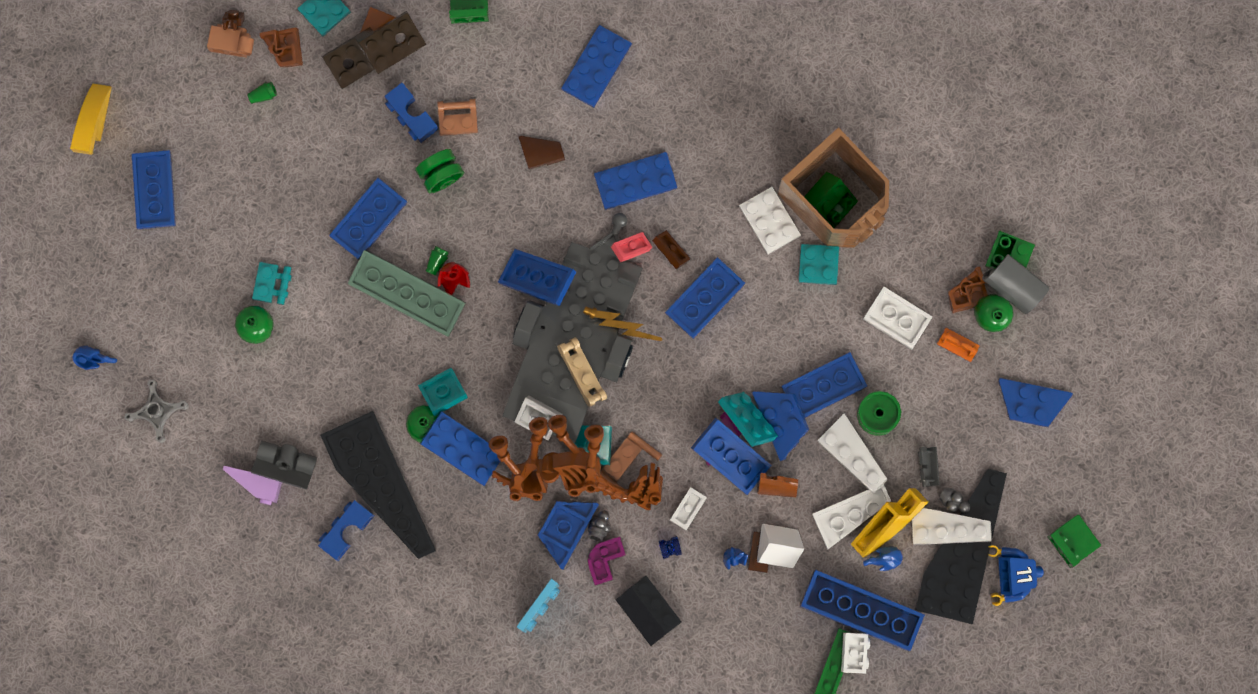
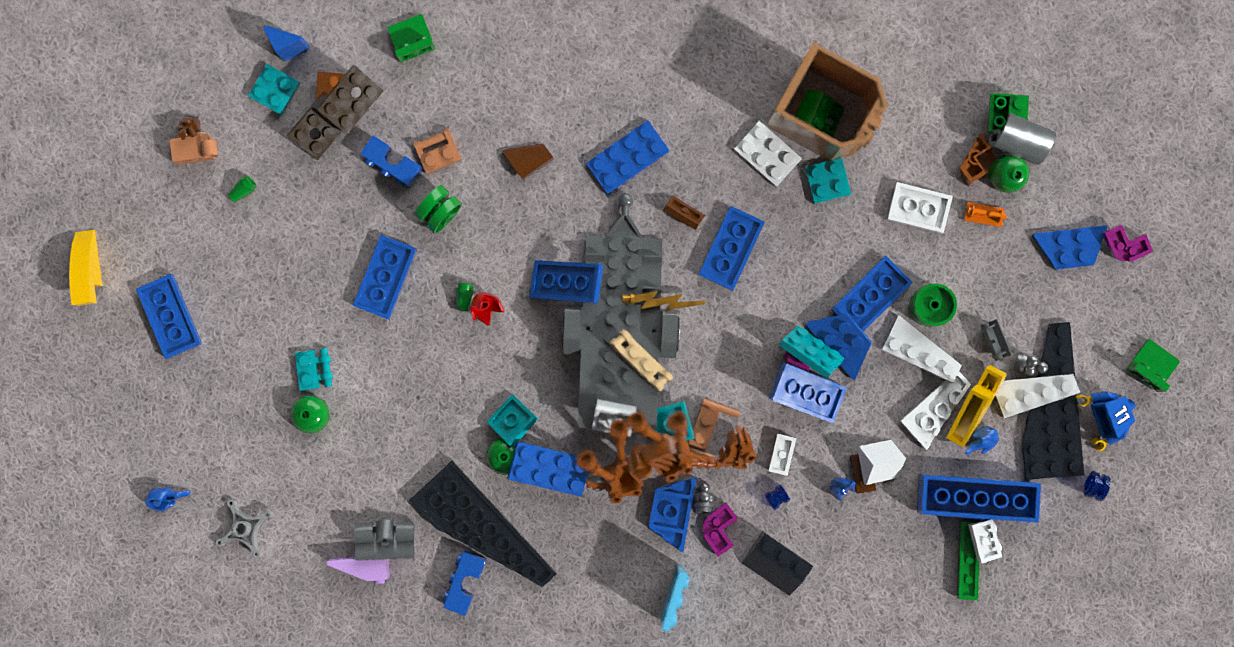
camera: 20 degrees left, 5 degrees up
dark orange slope [259,28,303,67] -> none
sand green plate [348,250,466,337] -> none
blue plate [561,25,632,108] -> none
coral plate [611,232,652,262] -> none
dark orange slope [758,473,798,498] -> none
none -> clear blue wheel [1084,471,1111,502]
none -> magenta plate [1102,225,1153,261]

